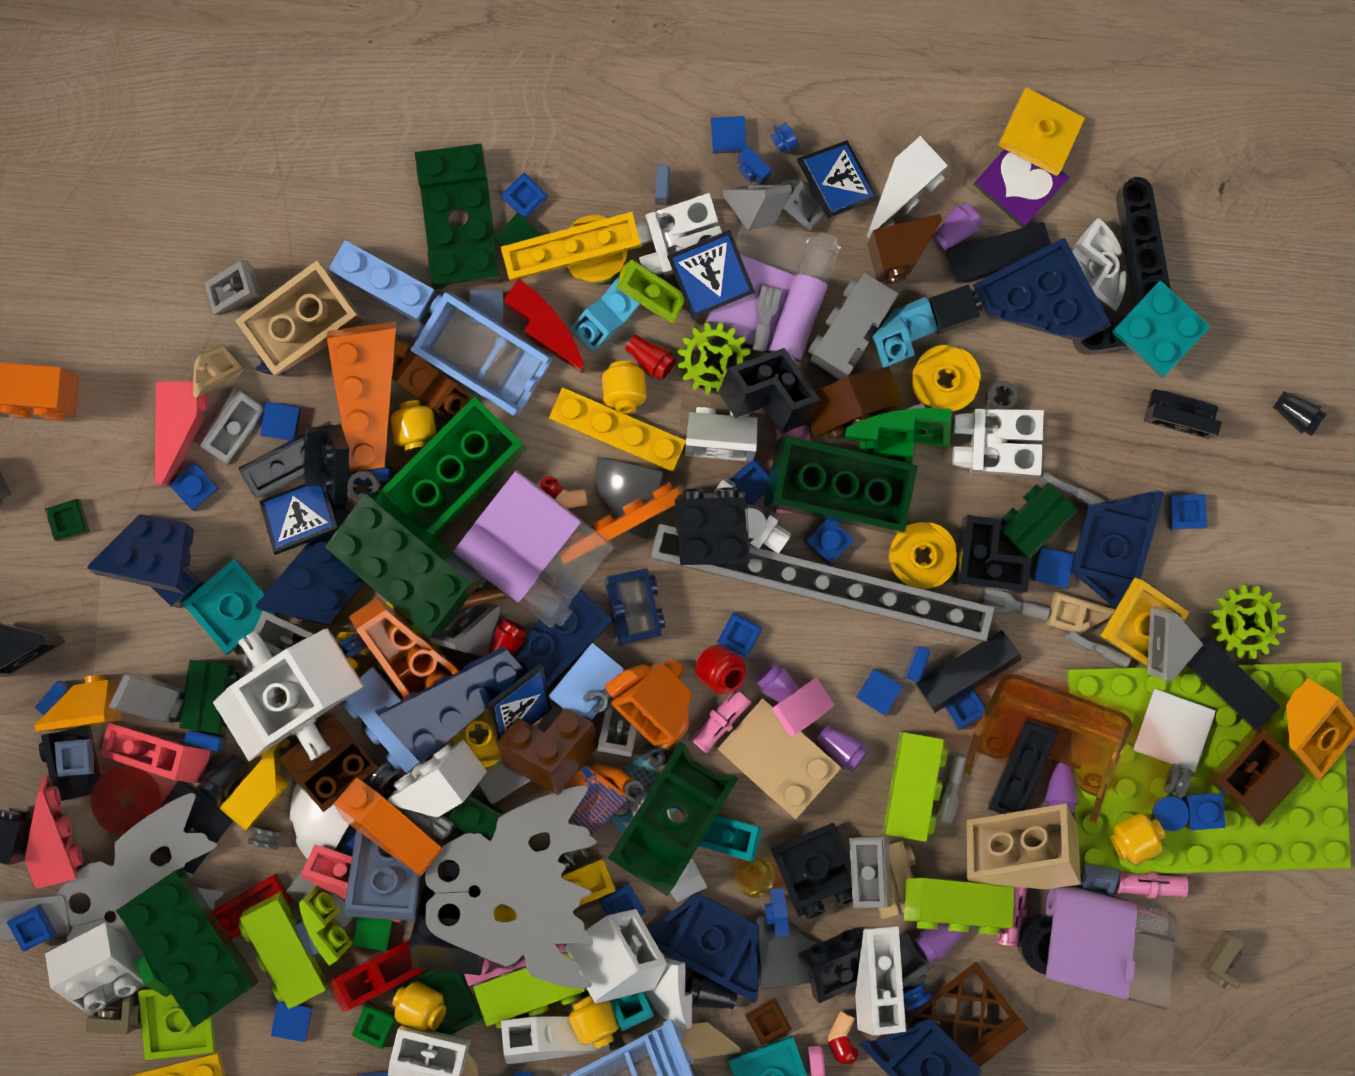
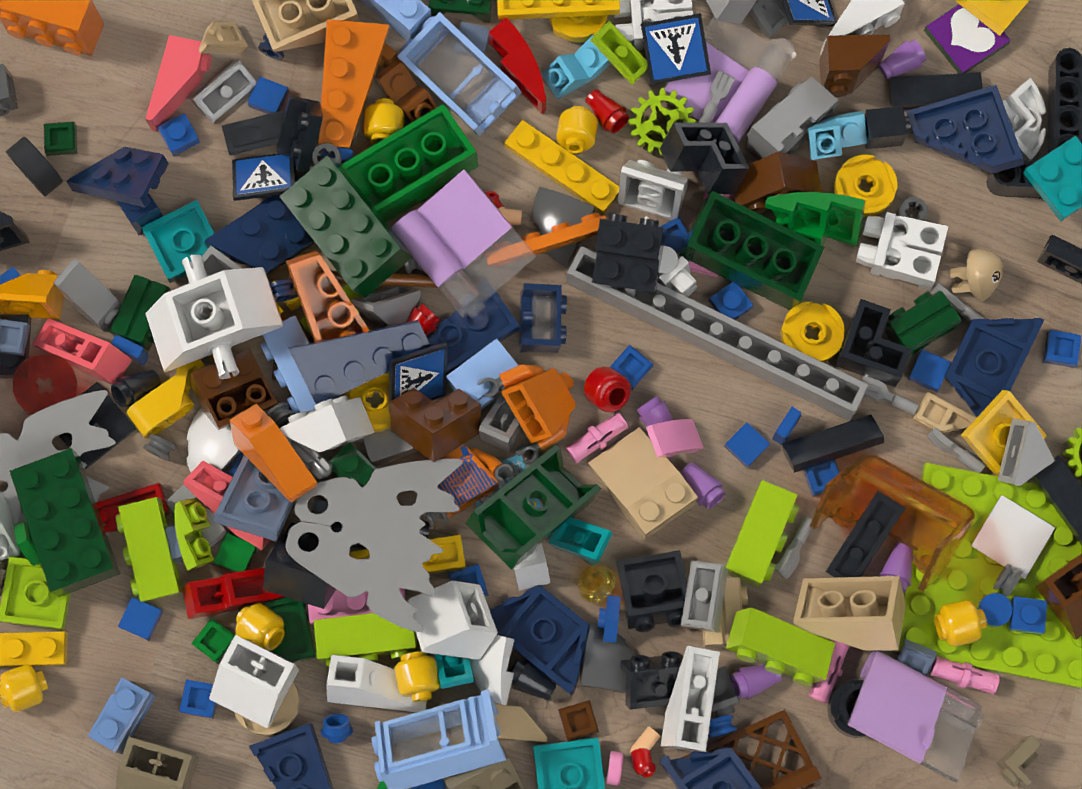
camera: 15 degrees right, 10 degrees down
none -> black tyre [6,136,63,196]
none -> tan piece [950,249,1004,302]

